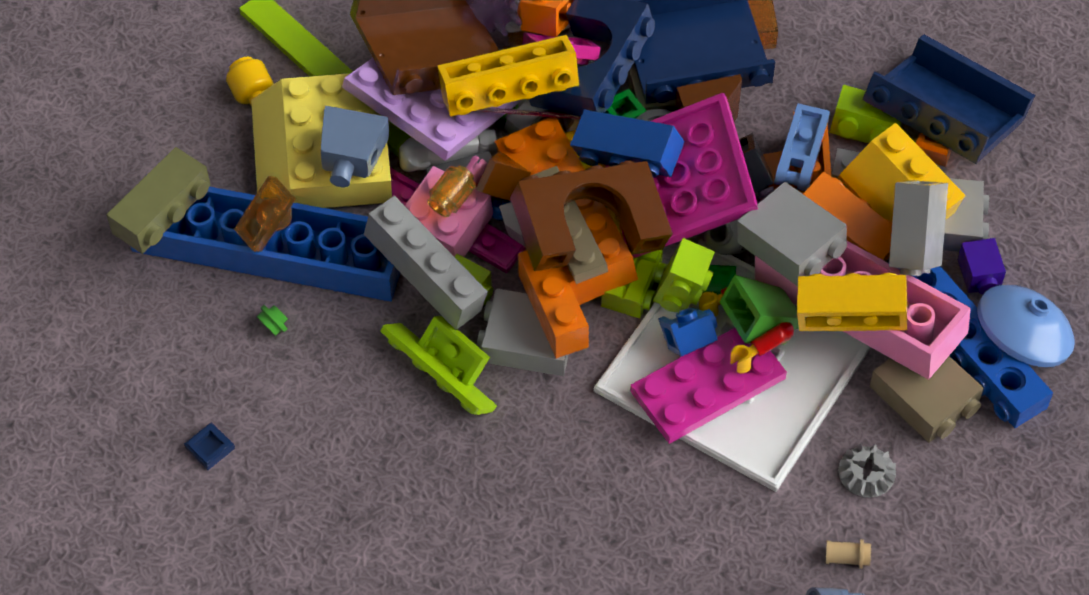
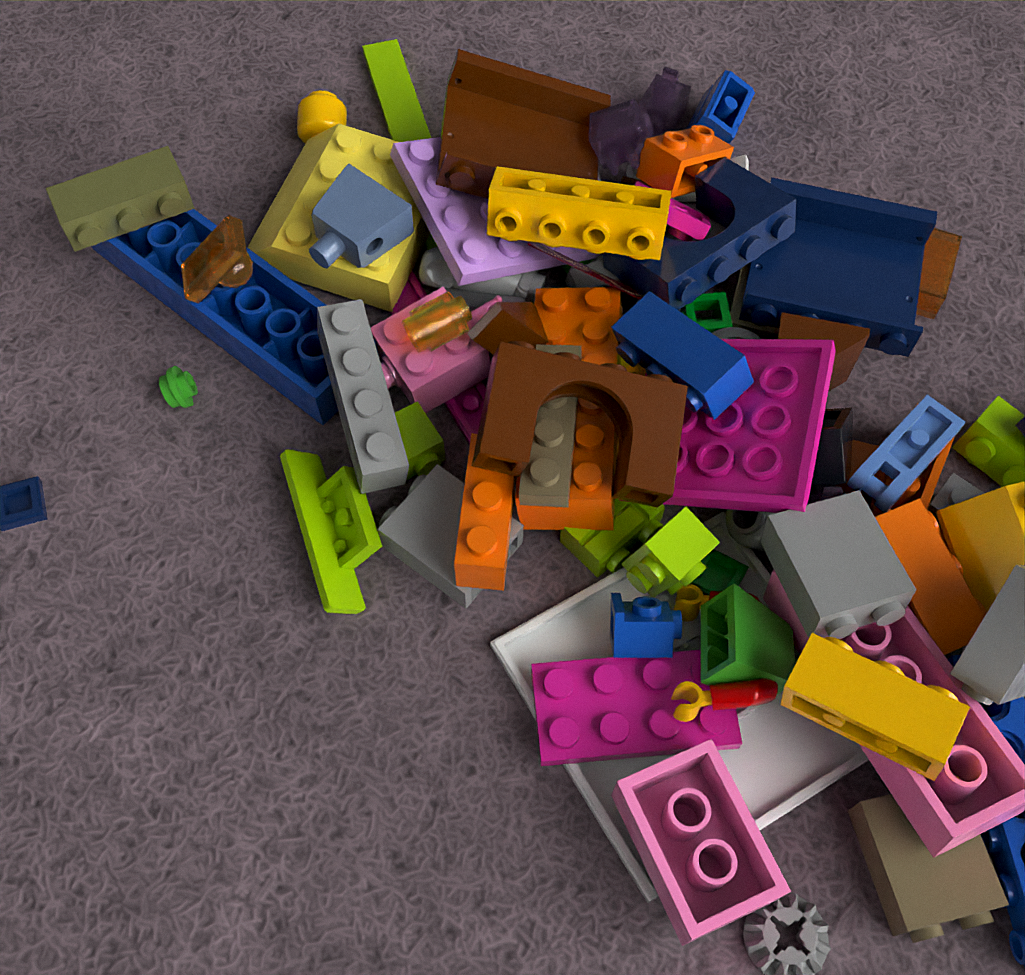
camera: 25 degrees right, 5 degrees up
none -> bright pink brick [611,739,791,946]

